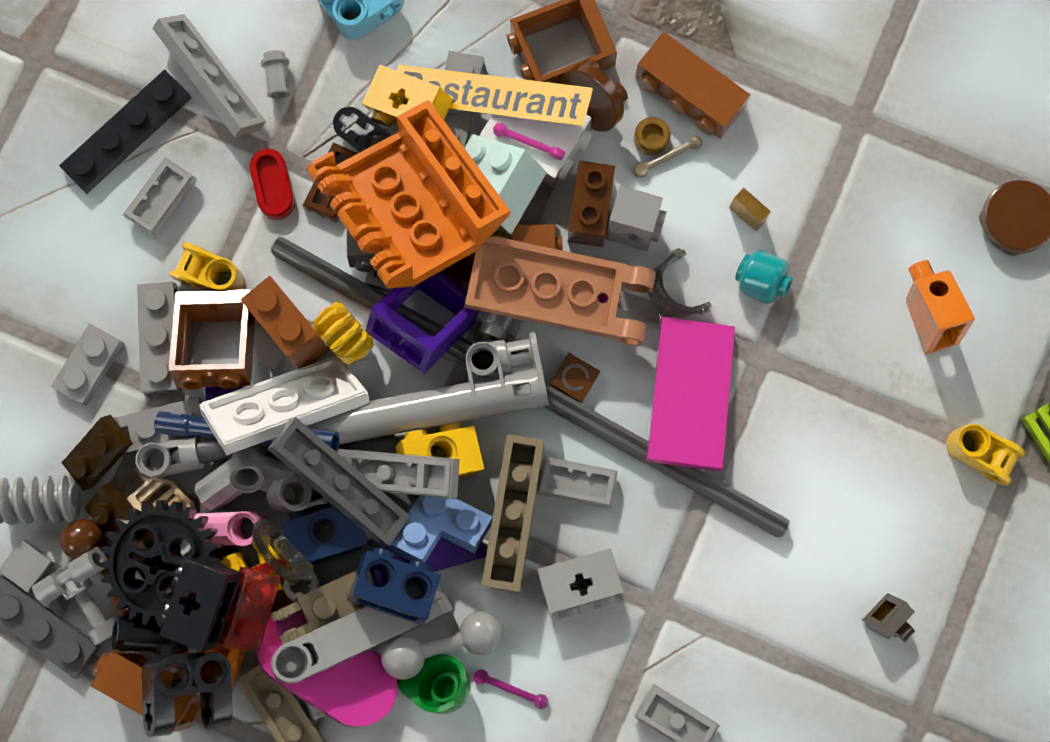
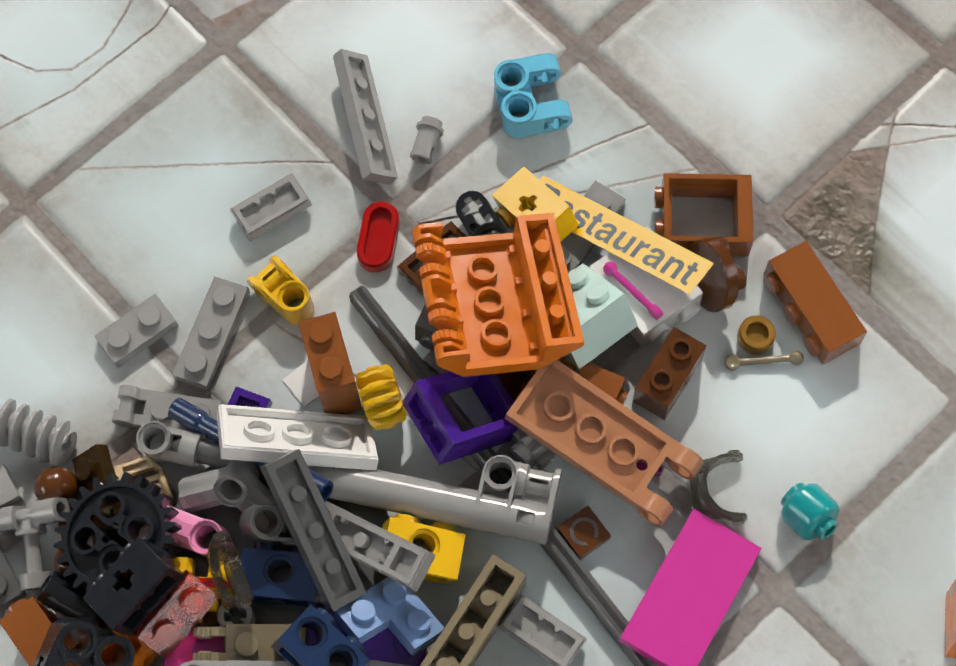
camera: 25 degrees right, 10 degrees down
black plate [59,69,192,194] -> none
dark brown plate [61,414,133,491] -> none
dark orange window [168,290,255,391] -> none
light grey brick [606,185,667,251] -> none
pearl gold tile [729,187,771,231] -> none

